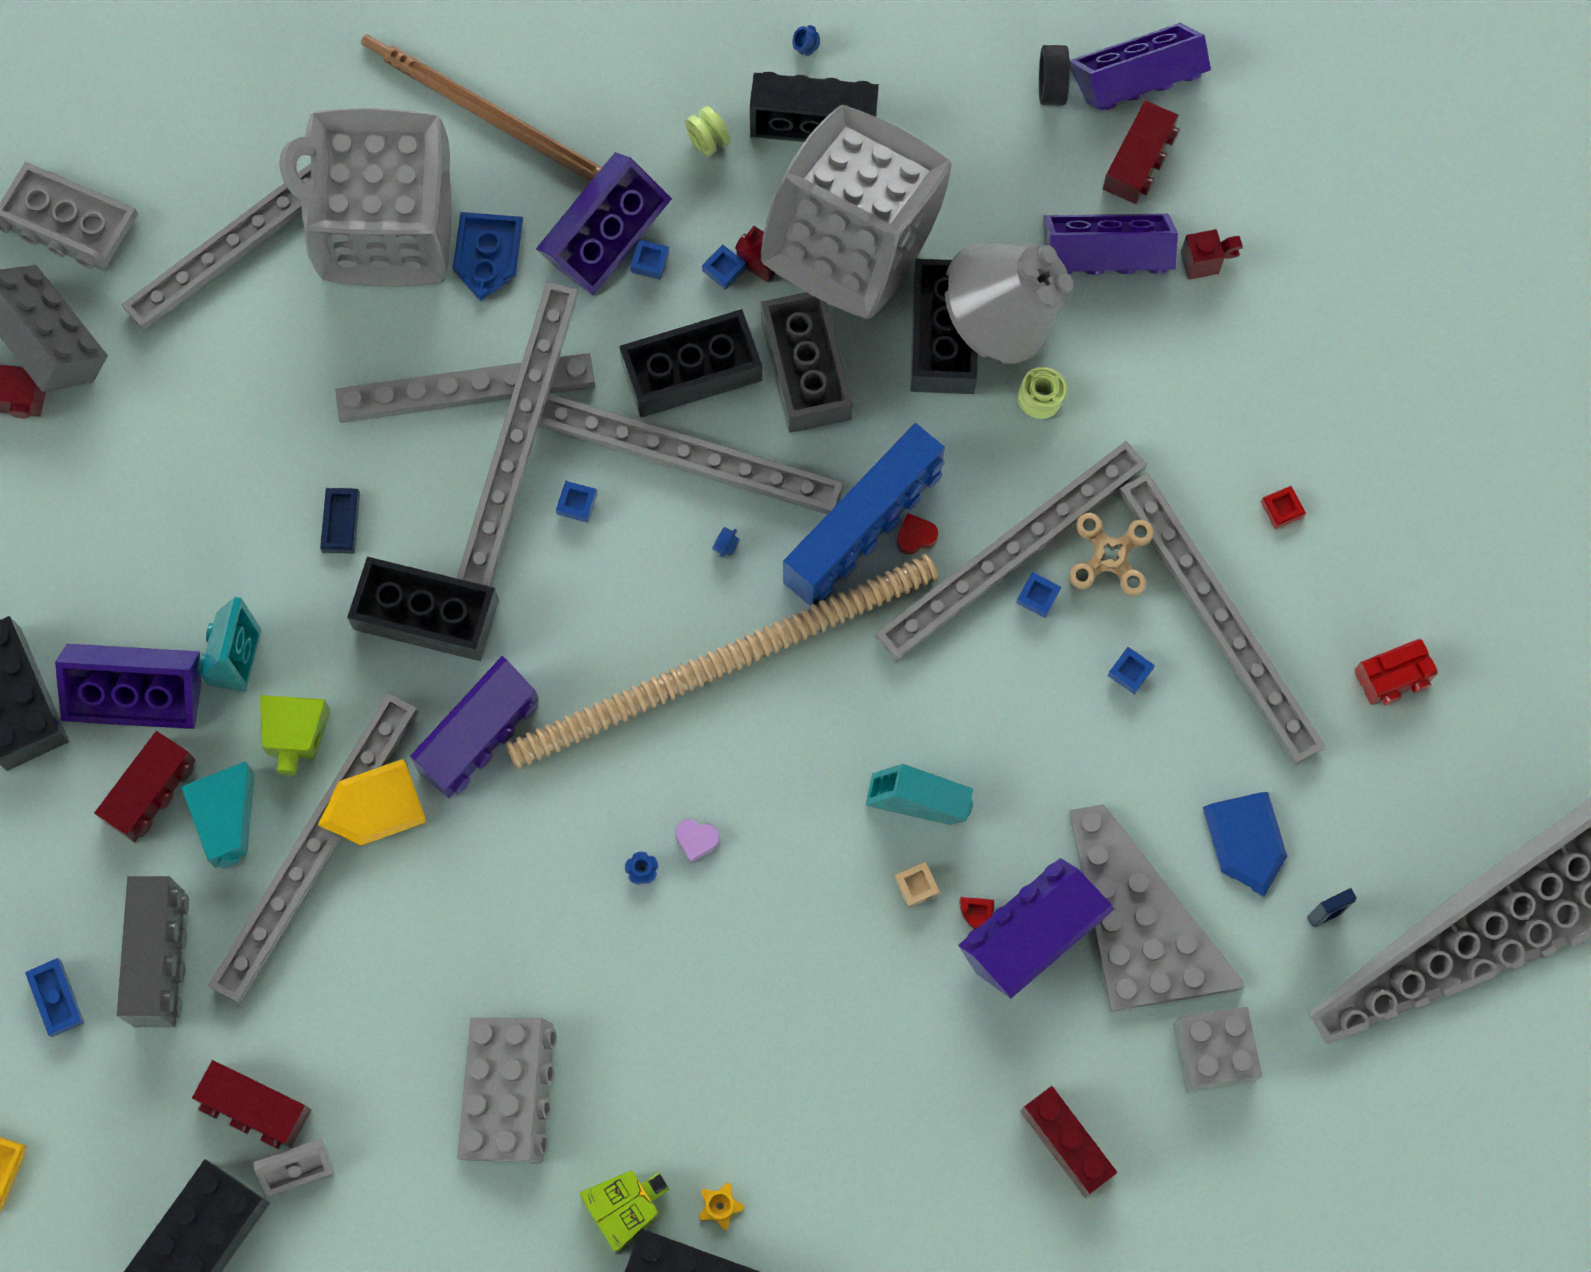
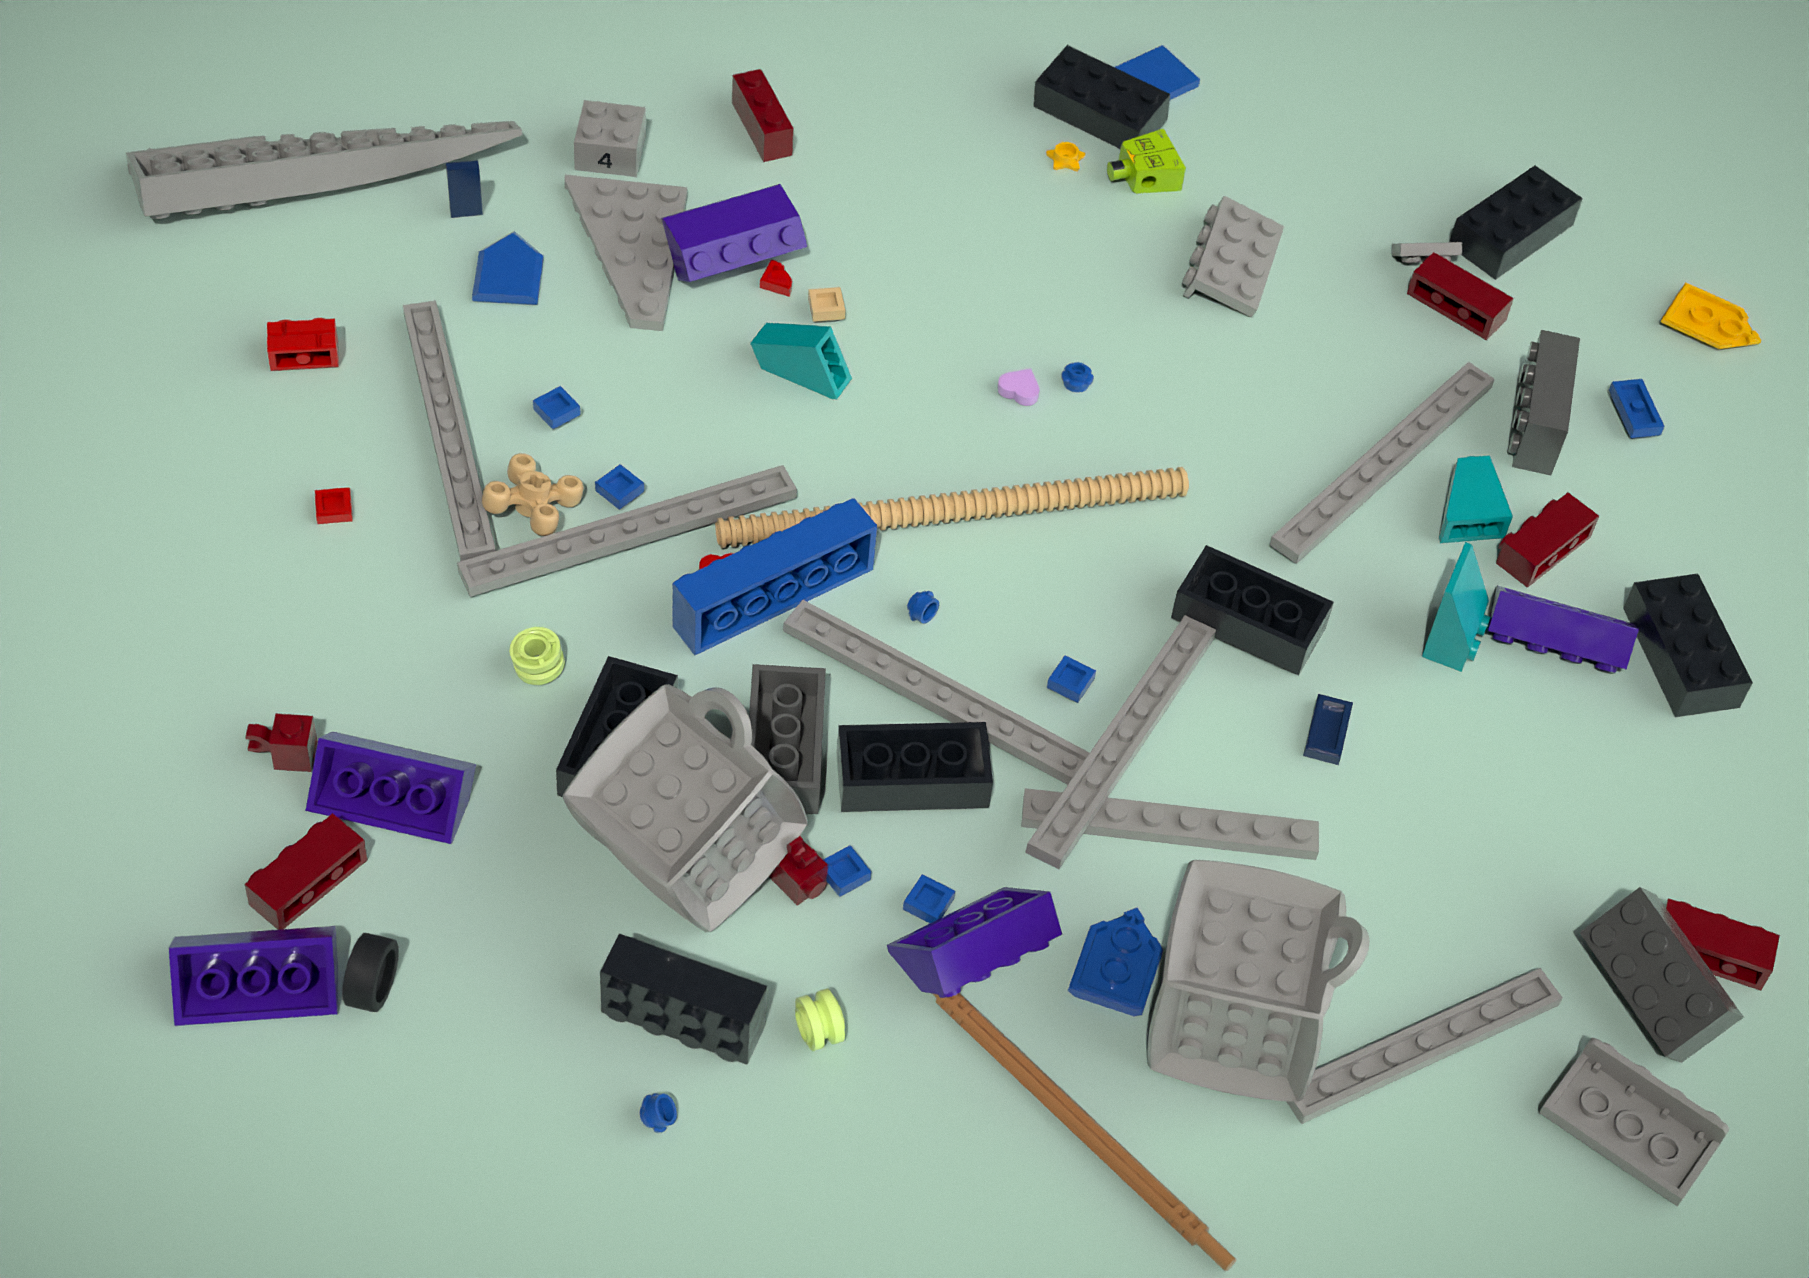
camera: 170 degrees left, 20 degrees down
lime torso [260,695,330,776] -> none
yellow tile [317,759,426,846] -> none
dark purple slope [410,656,539,798] -> none
light grey cone [945,241,1074,365] -> none

